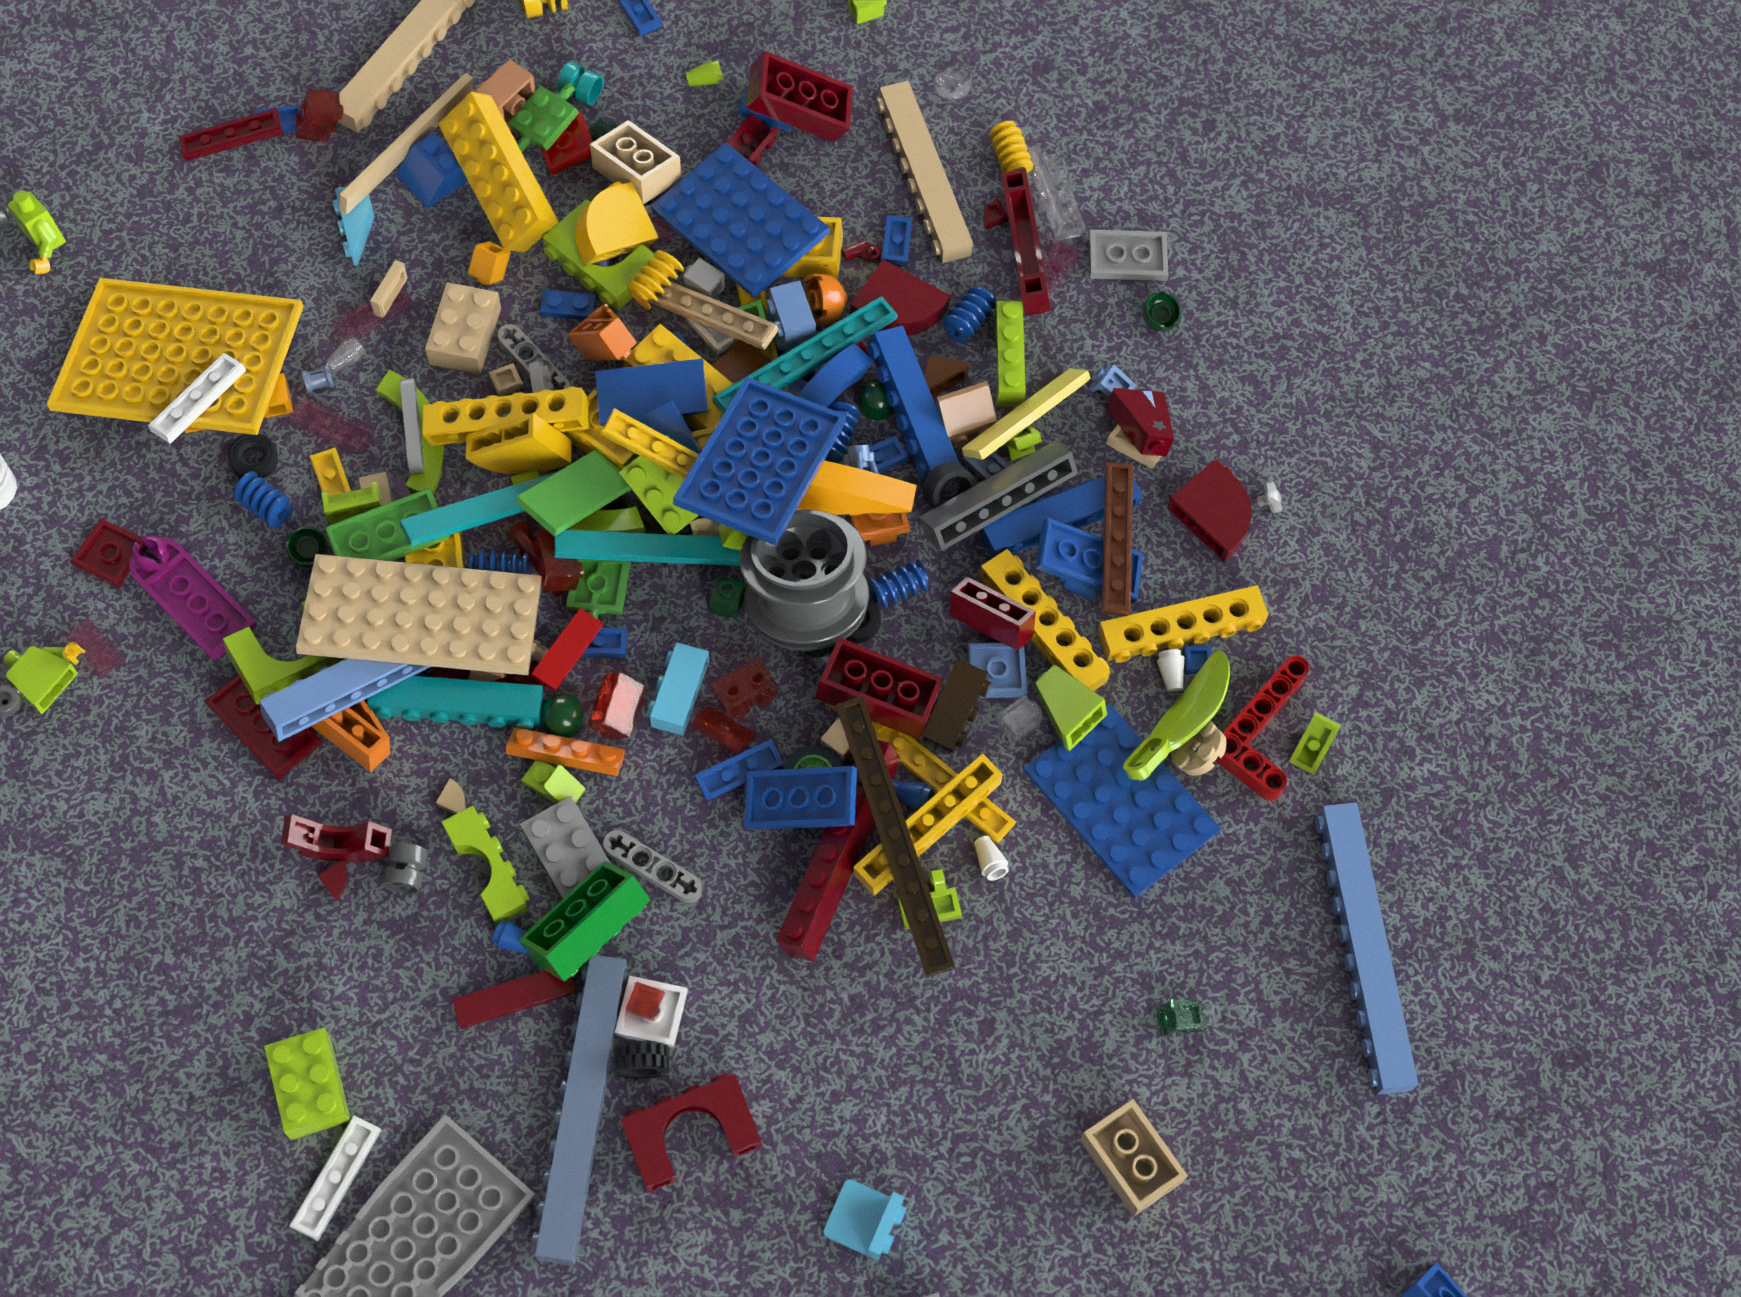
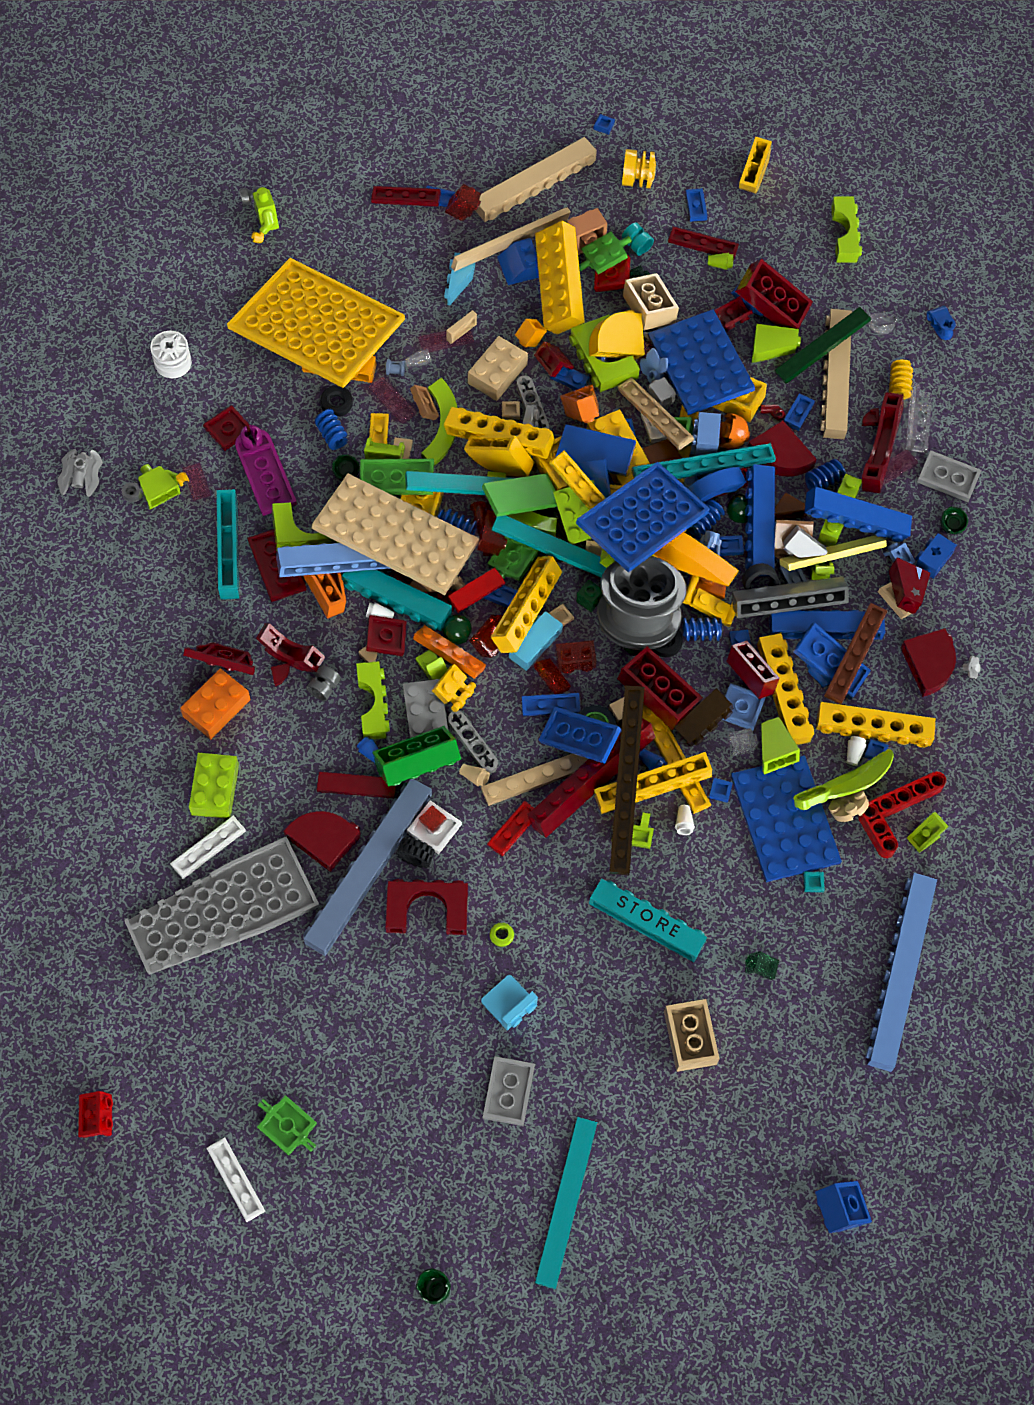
camera: 25 degrees right, 0 degrees up
white tile [148,353,246,444] -> none
light grey beam [400,378,424,474] -> none
yellow piece [627,250,684,310] -> none
none -> orange brick [180,668,251,740]
none -> dark red wing [183,642,255,675]
none -> teal brick [217,489,239,599]
none -> dark red brick [284,811,361,872]
none -> white cone [366,602,394,618]
none -> dark red plate [366,615,407,656]
none -> medium nougat plate [410,385,439,420]
none -> yellow plate [432,664,476,712]
none -> tan cone [459,764,490,787]
none -> tan plate [481,753,588,806]
none -> red tile [487,801,534,857]
none -> lime piece [489,922,514,947]
none -> yellow brick [491,556,562,653]
none -> dark red panel [534,341,574,377]
none -> tan tile [549,604,574,626]
none -> teal brick [589,879,707,962]
none -> medium blue plate [640,348,668,383]
none -> dark red tile [668,226,739,260]
none -> yellow plate [683,575,735,627]
none -> blue plate [709,778,733,803]
none -> blue plate [729,630,751,646]
none -> lime slope [751,324,801,363]
none -> dark green tile [774,307,871,384]
none -> slope [783,525,828,558]
none -> teal tile [803,871,825,893]
none -> blue brick [804,487,912,542]
none -> blue brick [915,533,957,579]
none -> blue piece [926,306,956,340]

